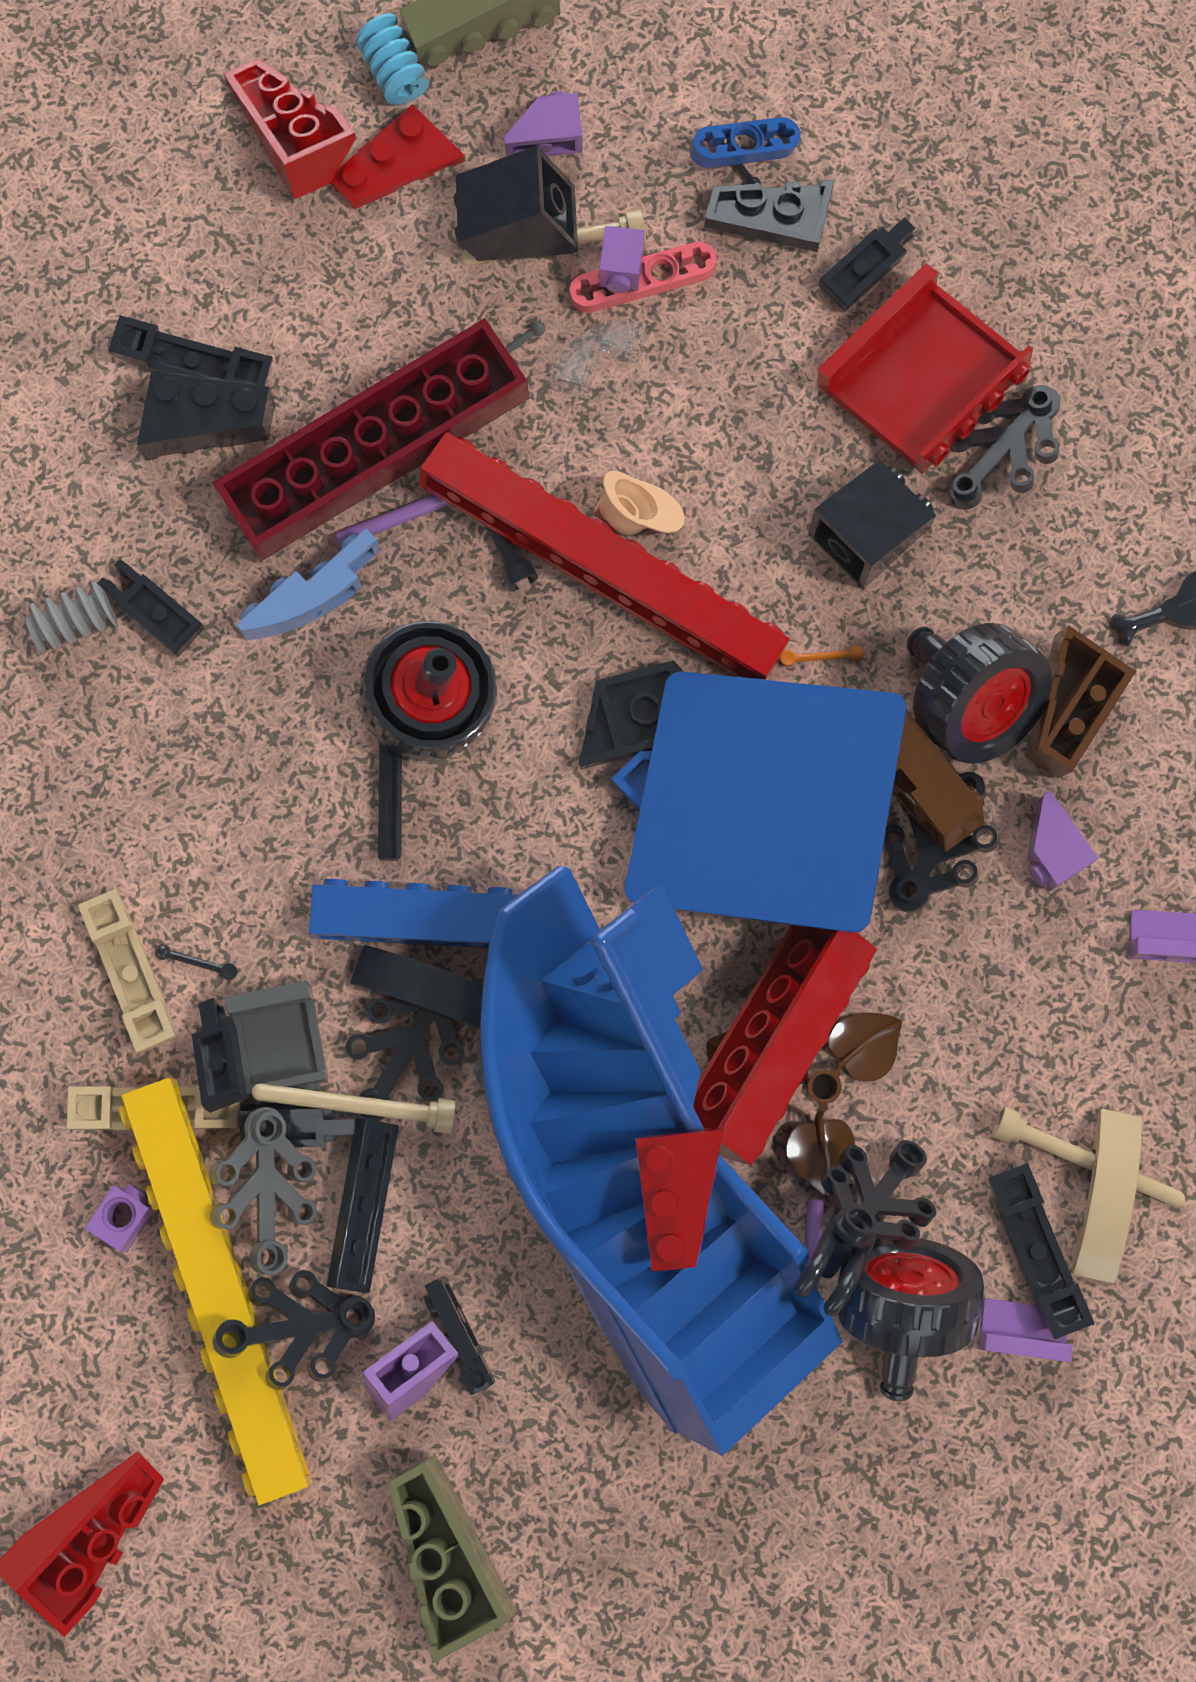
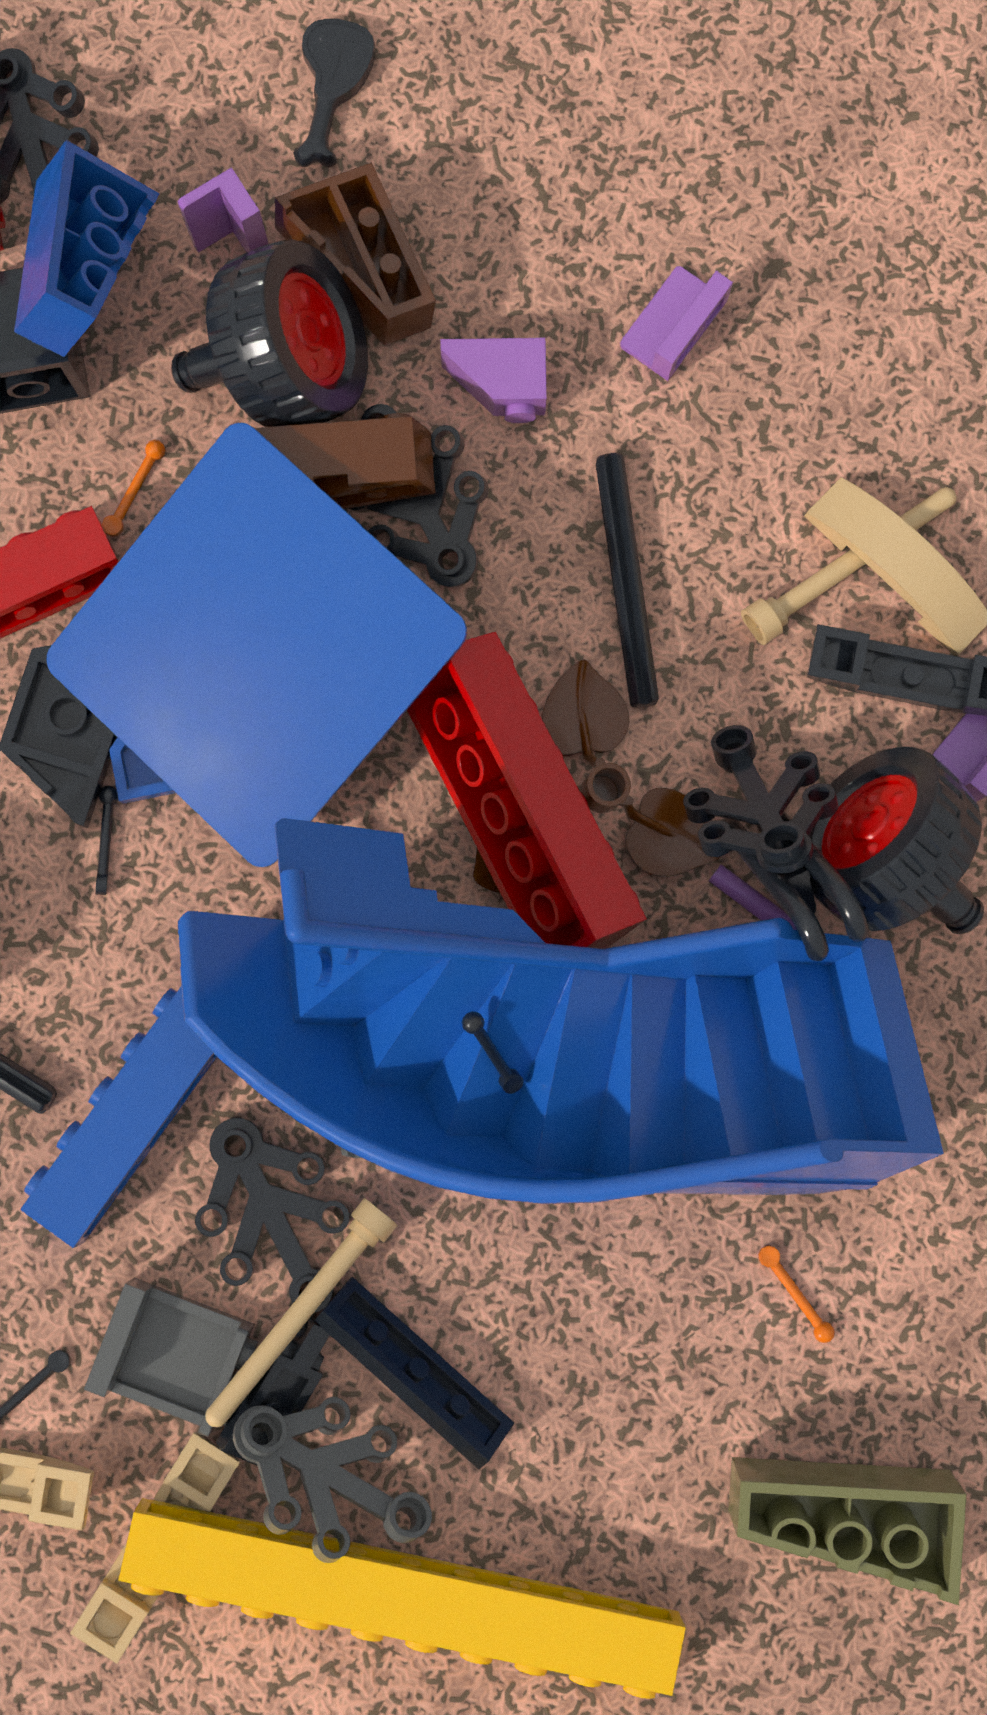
camera: 60 degrees left, 5 degrees up
medium lavender brick [85,1183,154,1252] -> none
black hinge [191,998,247,1113] -> none
black plant [212,1270,375,1390] -> none
black slope [350,944,483,1030] -> none
medium lavender slope [363,1321,458,1422] -> none
black hinge [423,1276,496,1395] -> none
red wing [636,1128,725,1271] -> none
none -> blue wedge [14,140,160,357]
none -> black hinge [95,785,119,895]
none -> medium lavender panel [178,167,269,253]
none -> black hinge [462,1011,524,1094]
none -> black axle [596,453,659,708]
none -> orange hinge [758,1245,835,1343]

